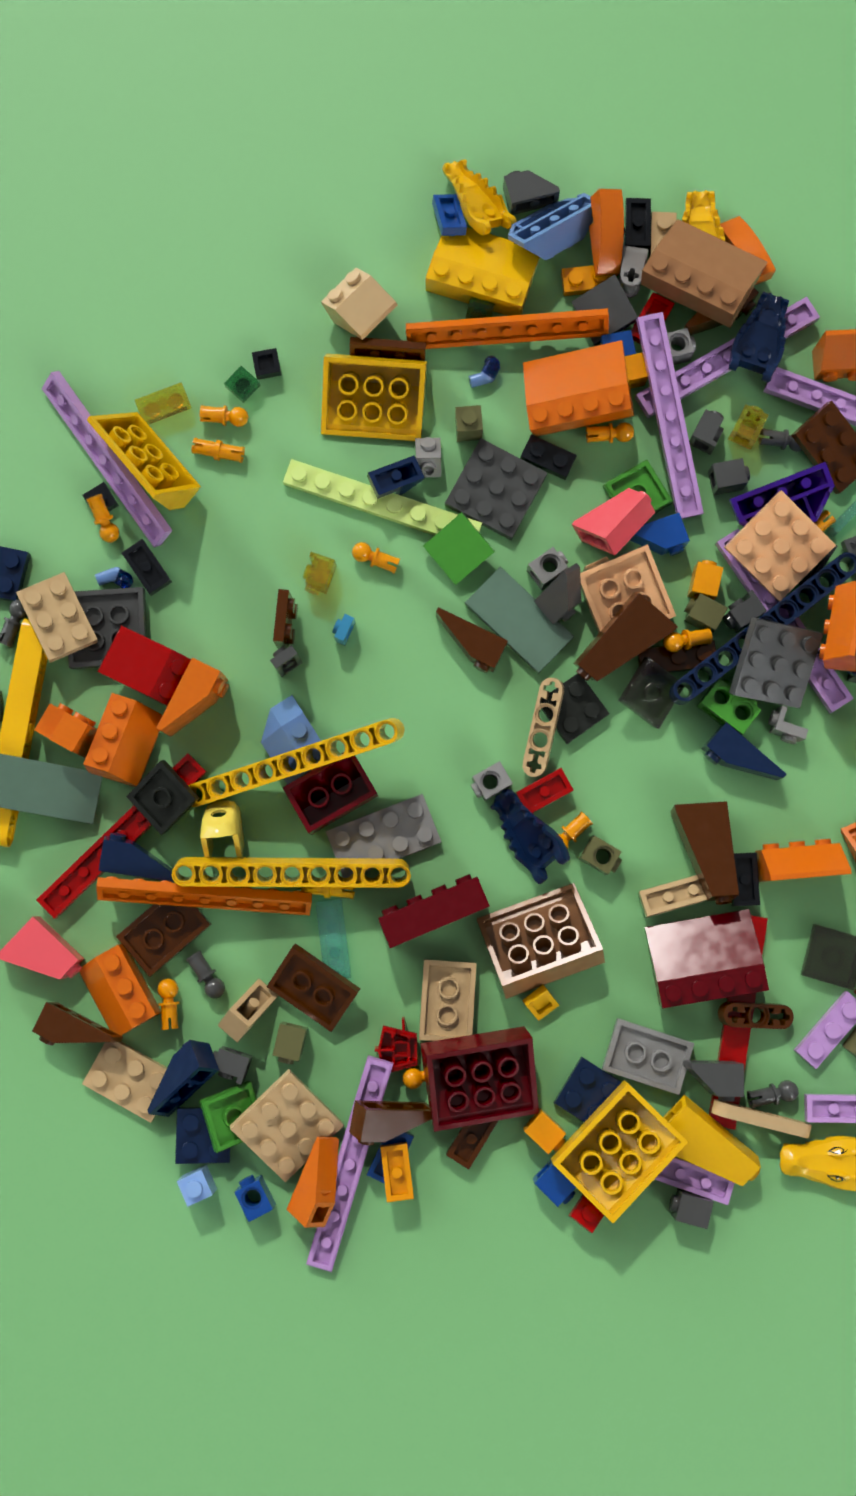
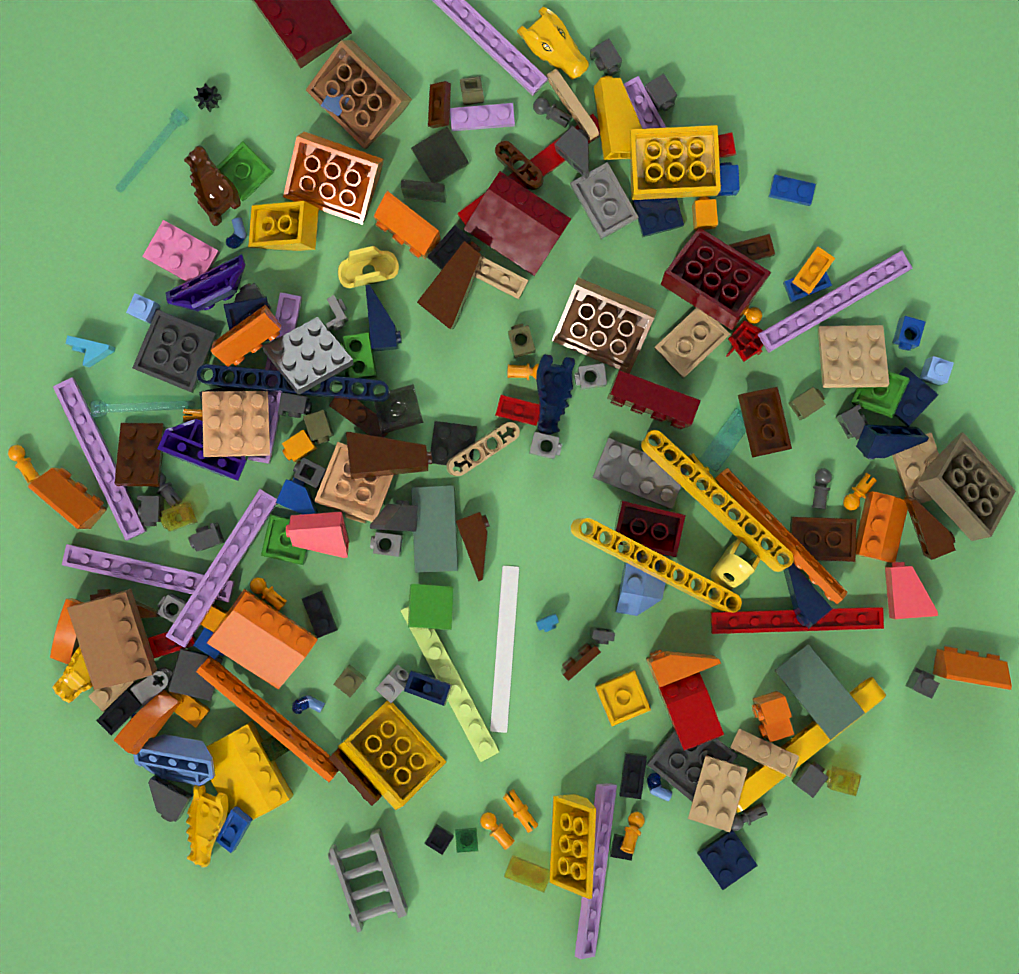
camera: 140 degrees left, 5 degrees up
orange slope [83,693,163,787] -> none
pearl dark grey plate [126,760,199,835] -> none
tan slope [218,979,279,1043] -> none
orange slope [286,1137,339,1228] -> none
clear yellow brick [303,552,337,595] -> none
tan slope [321,268,397,340] -> none
reddish brown slope [349,1100,431,1145] -> none
light orange pin [352,542,400,574] -> none
dark grey plate [445,438,547,541] -> none
yellow plate [522,984,560,1021] -> none
light orange pin [663,628,713,652] -> none
dark grey brick [708,458,750,496] -> none
dark blue animal [729,292,789,383] -> none
none -> dark grey brick [137,496,164,526]
none -> dark grey brick [293,458,327,489]
none -> light grey fence [328,828,408,933]
none -> light yellow piece [338,246,399,288]
none -> clear smoke tile [401,179,447,203]
none -> white sticker [490,566,519,733]
none -> light grey brick [574,363,607,390]
none -> dark grey brick [590,39,622,76]
none -> yellow tile [595,670,651,726]
none -> tan plate [730,729,800,777]
none -> blue plate [768,175,816,206]
none -> dark tan slope [918,432,1016,541]

